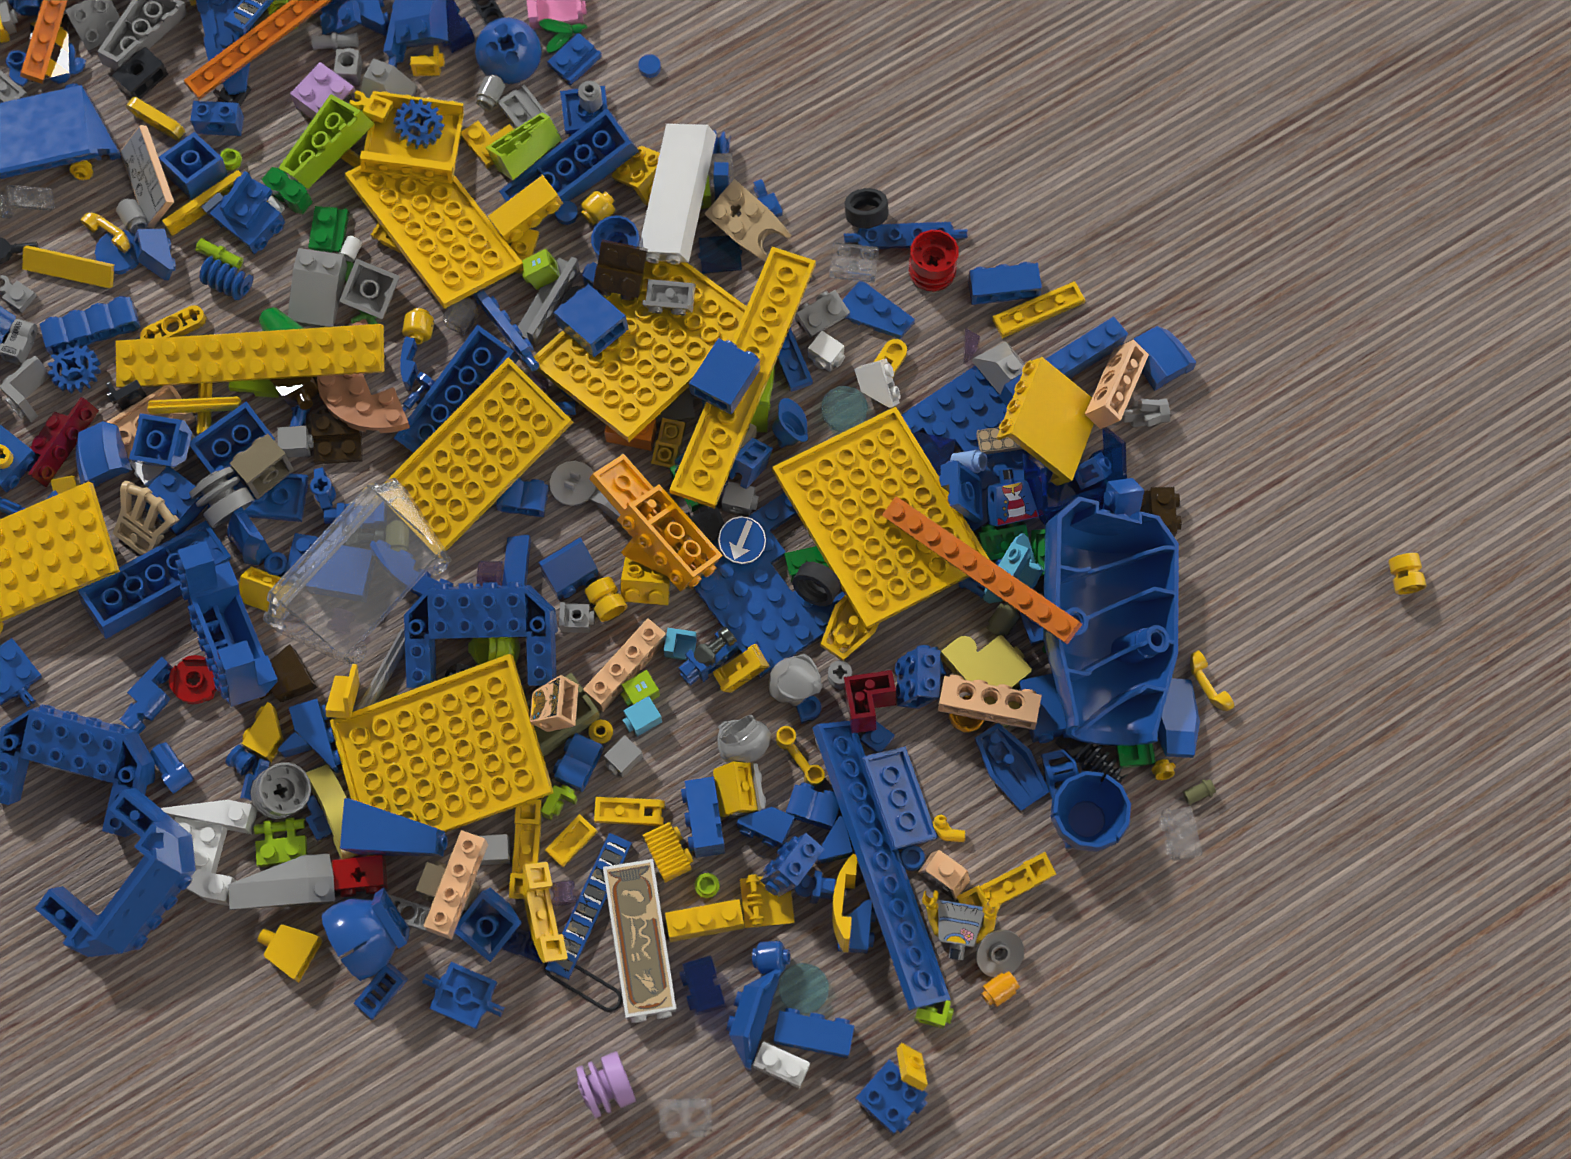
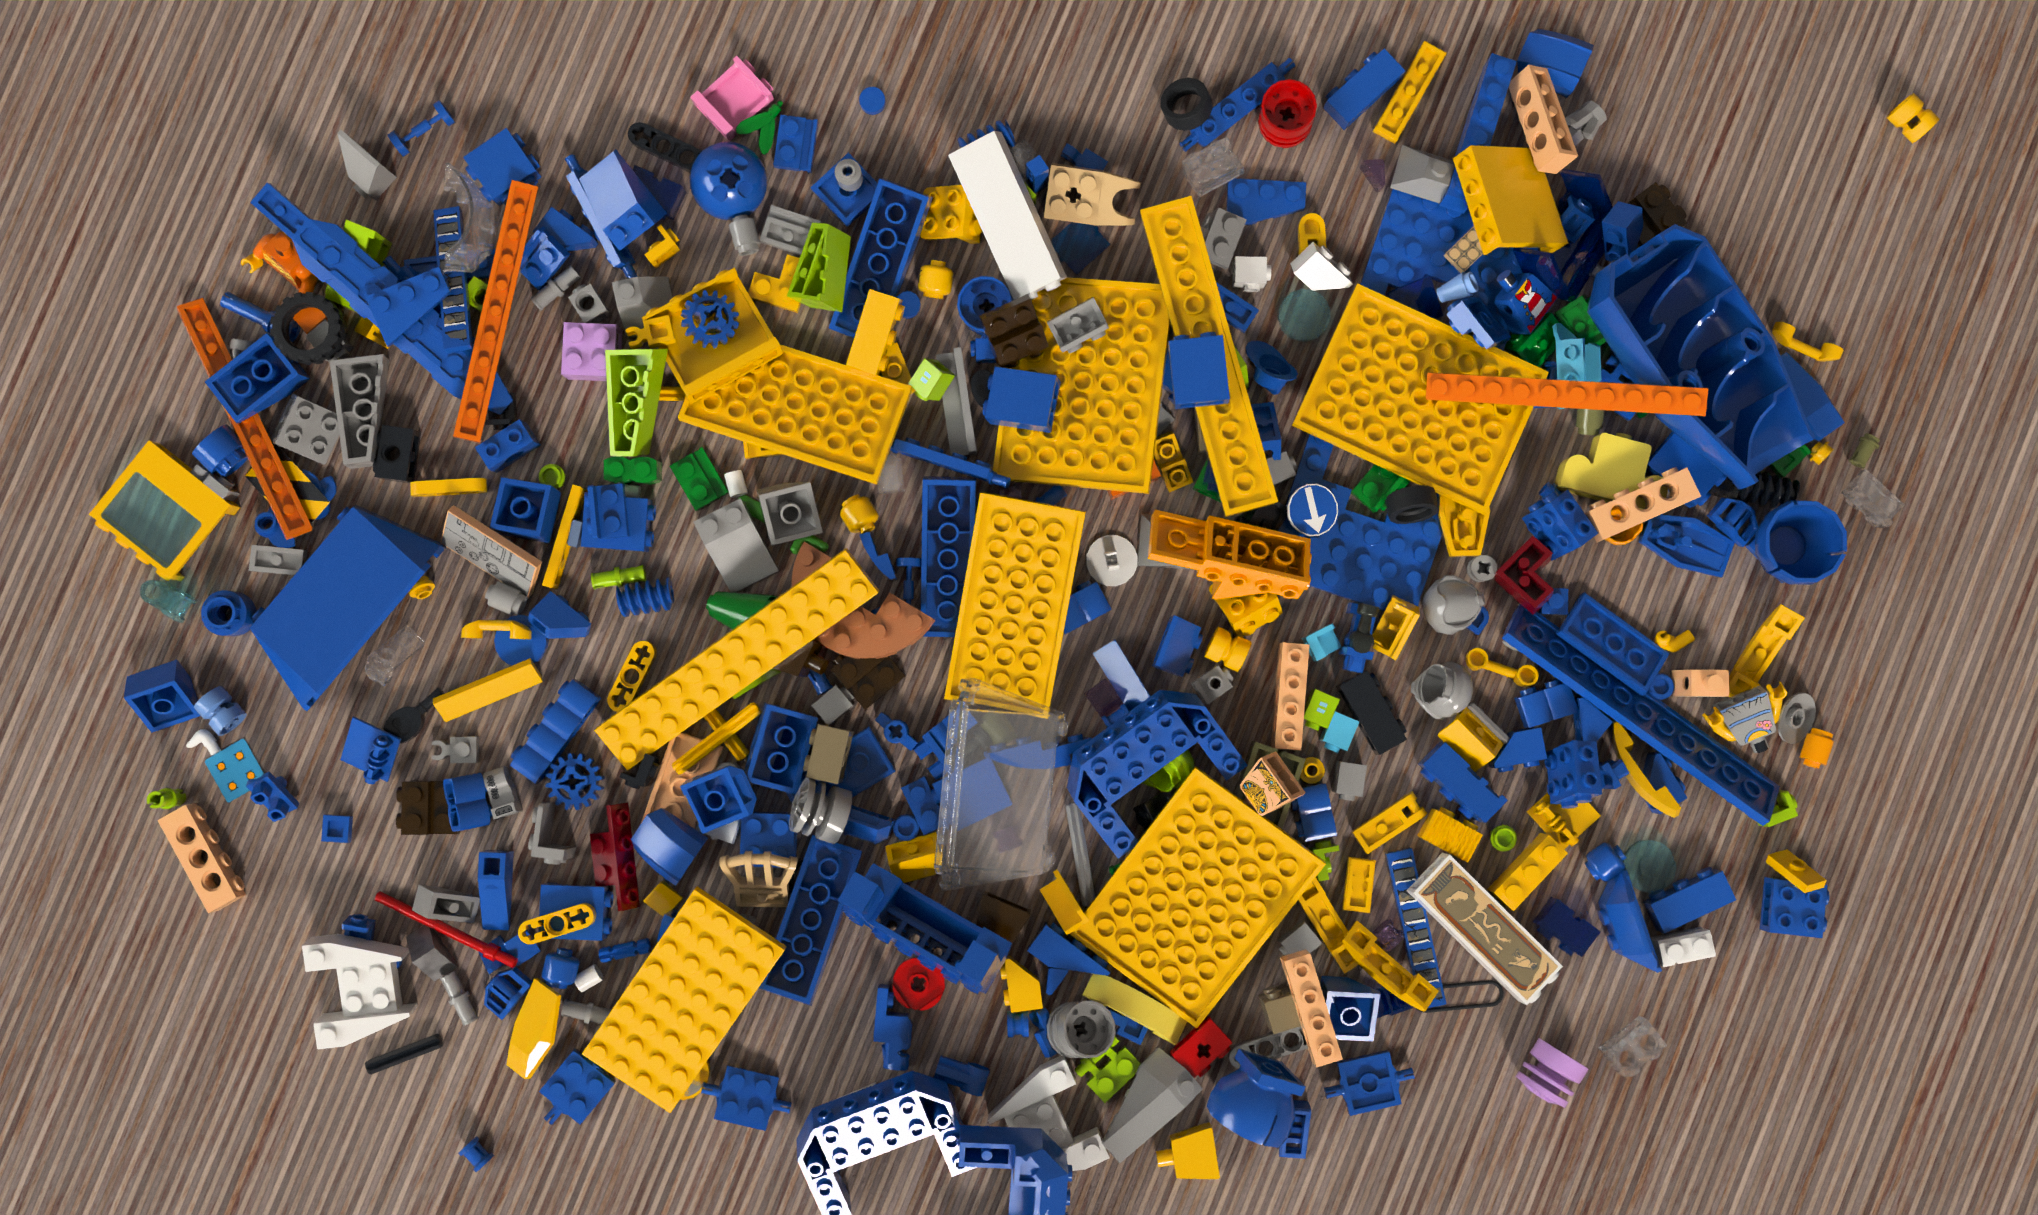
camera: 35 degrees left, 15 degrees up
blue slope [340,798,447,857] -> none
none -> black brick [1336,670,1407,755]

